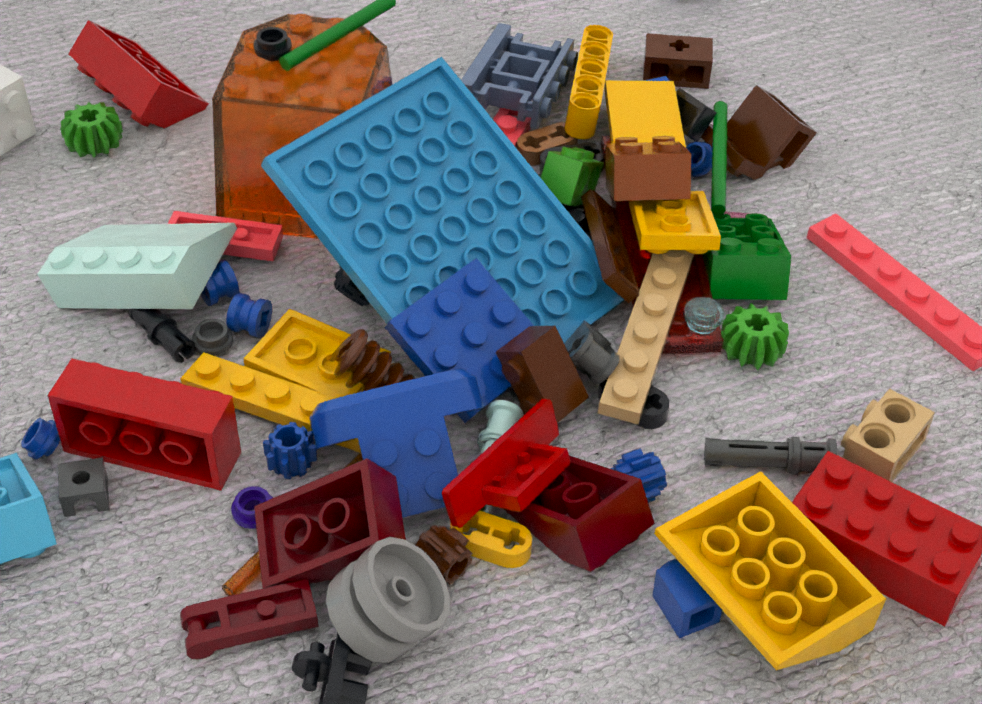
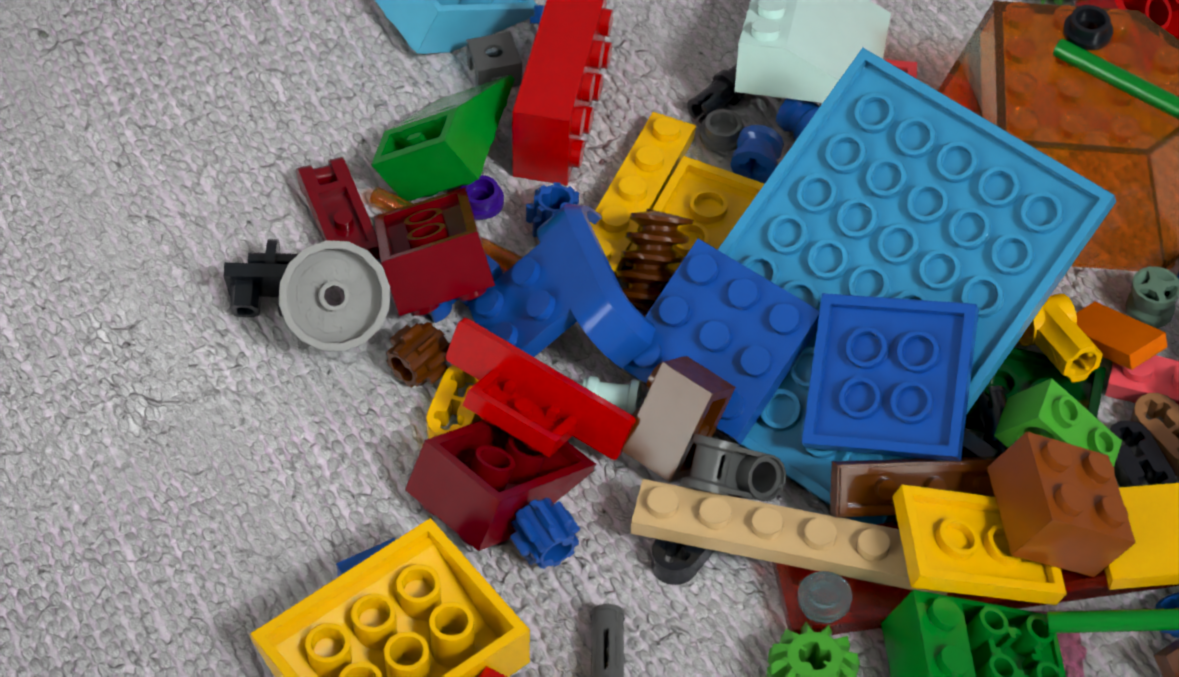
camera: 85 degrees right, 5 degrees up
none -> green slope [371,75,515,203]
none -> blue plate [802,293,979,462]

